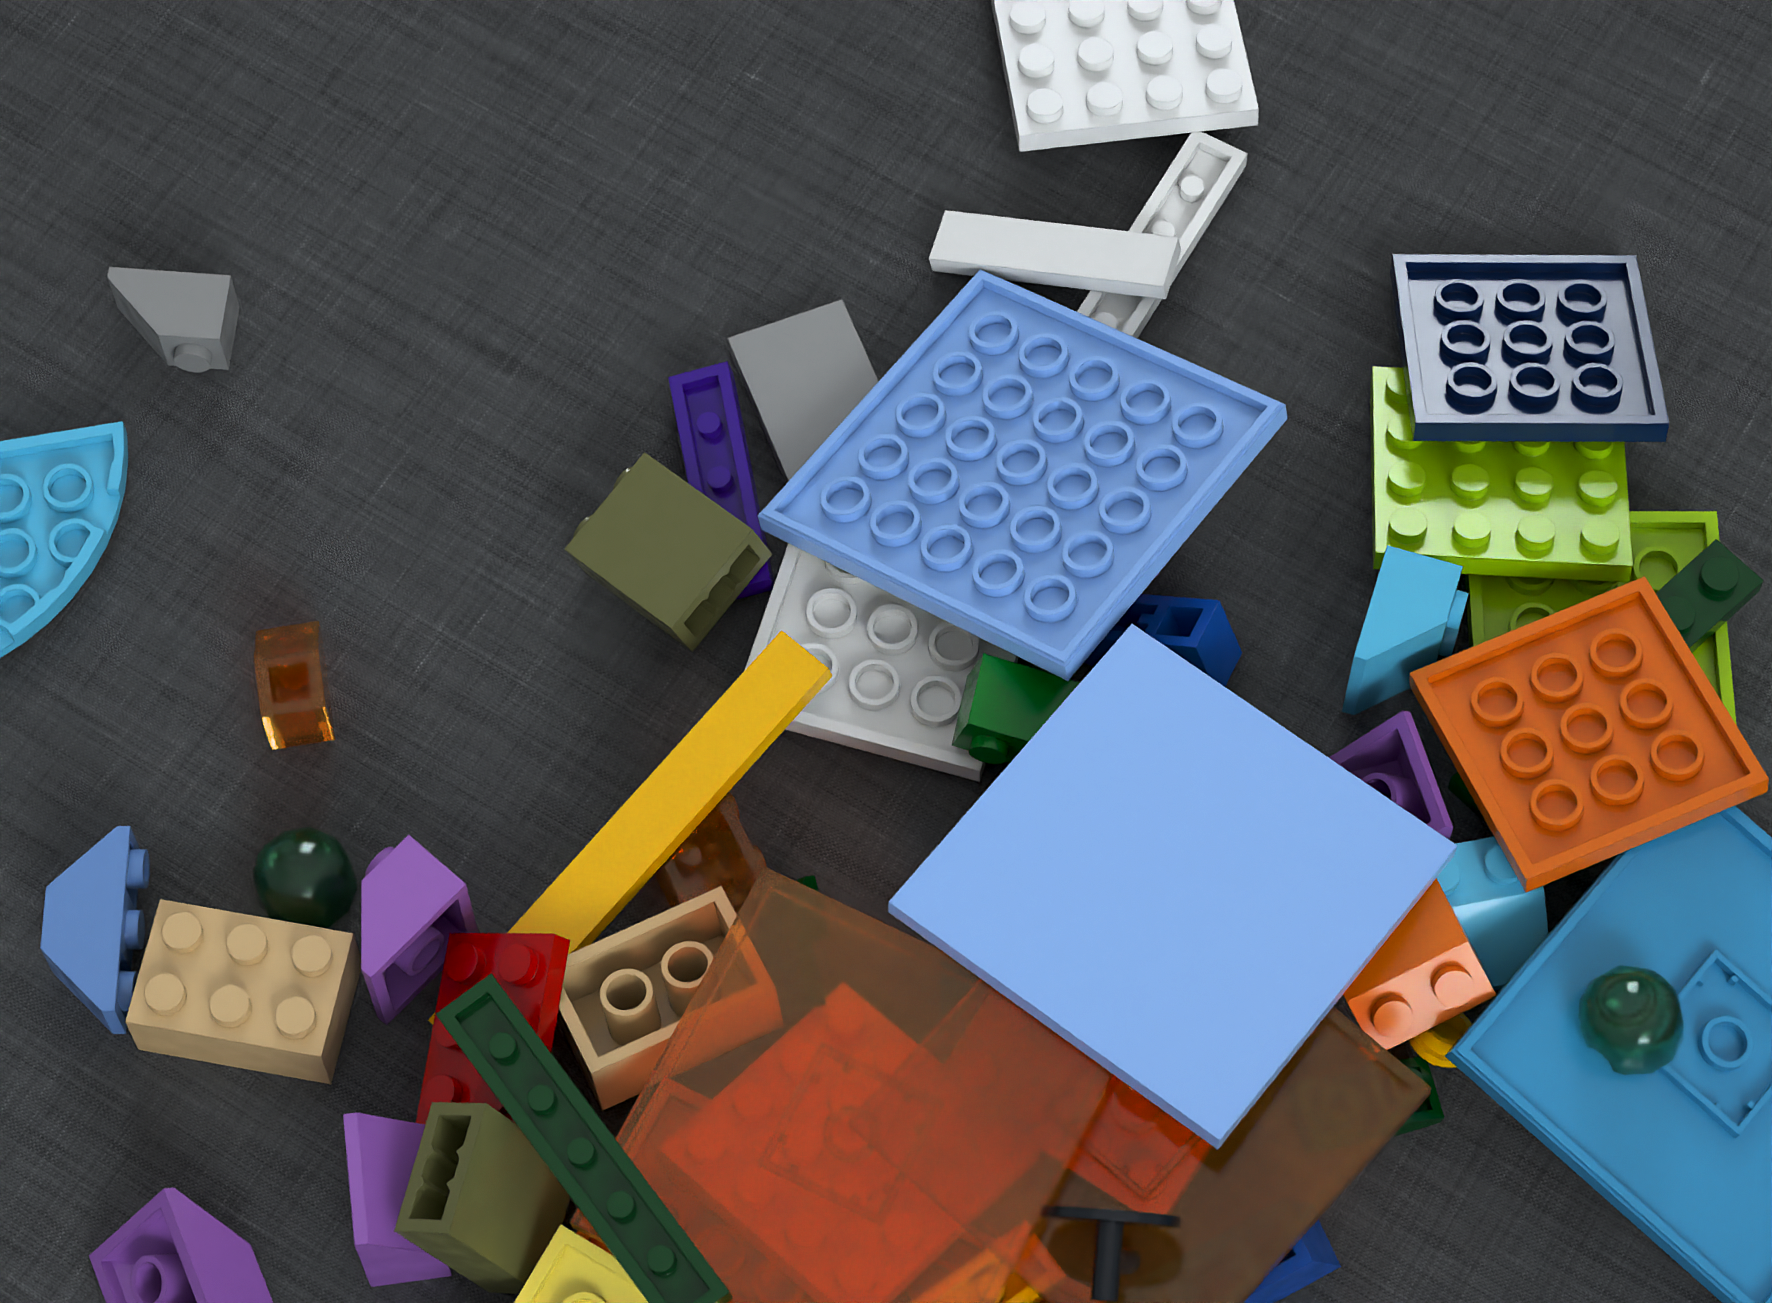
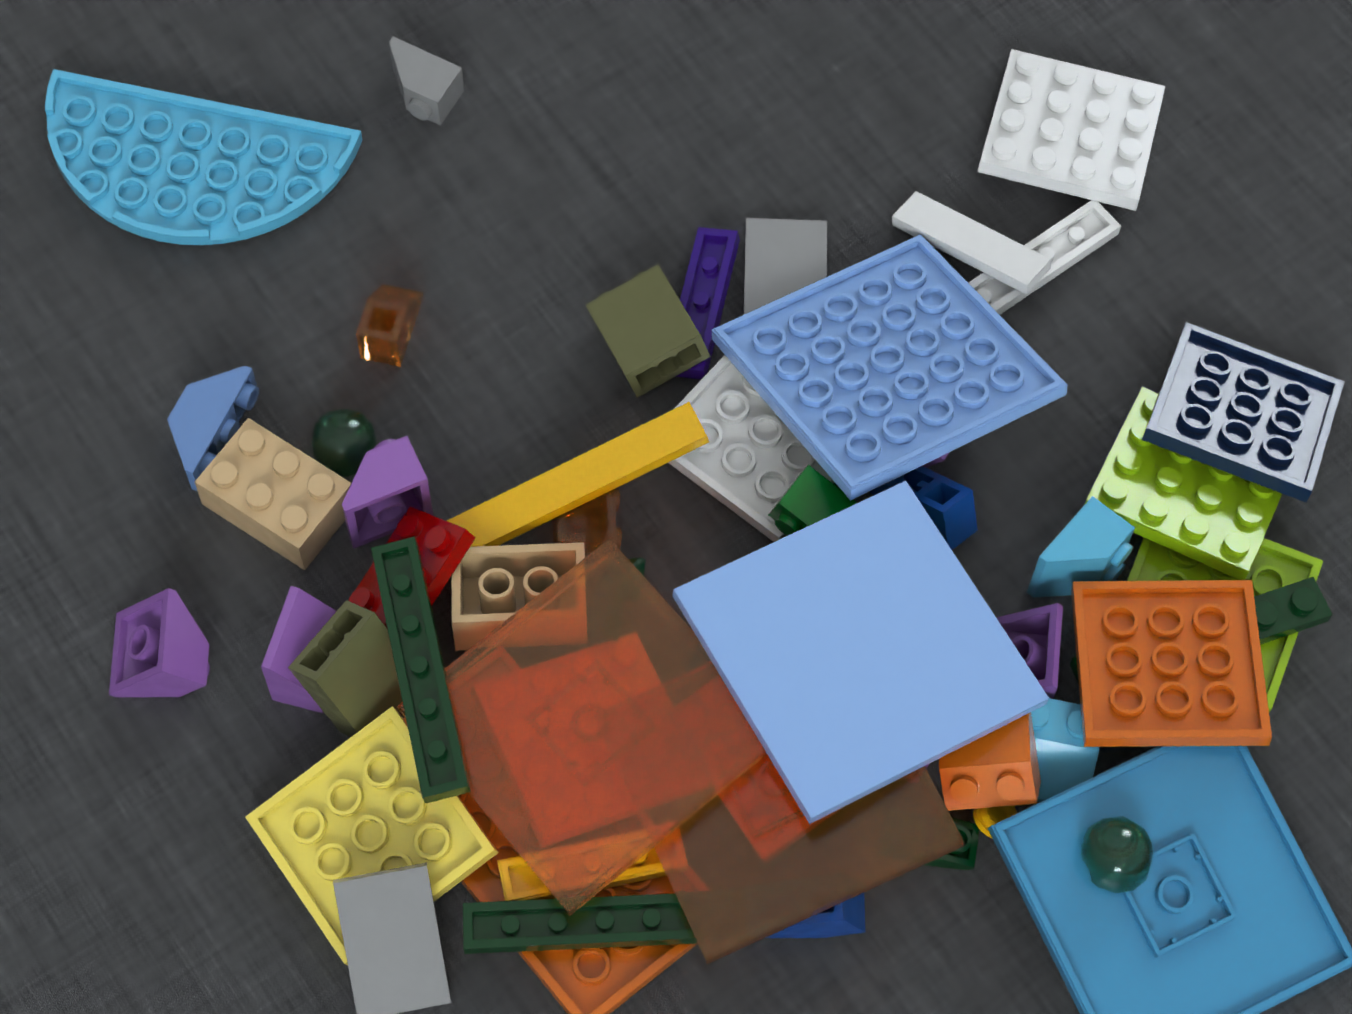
camera: 20 degrees right, 0 degrees up
black shield [1040,1206,1181,1302] -> none

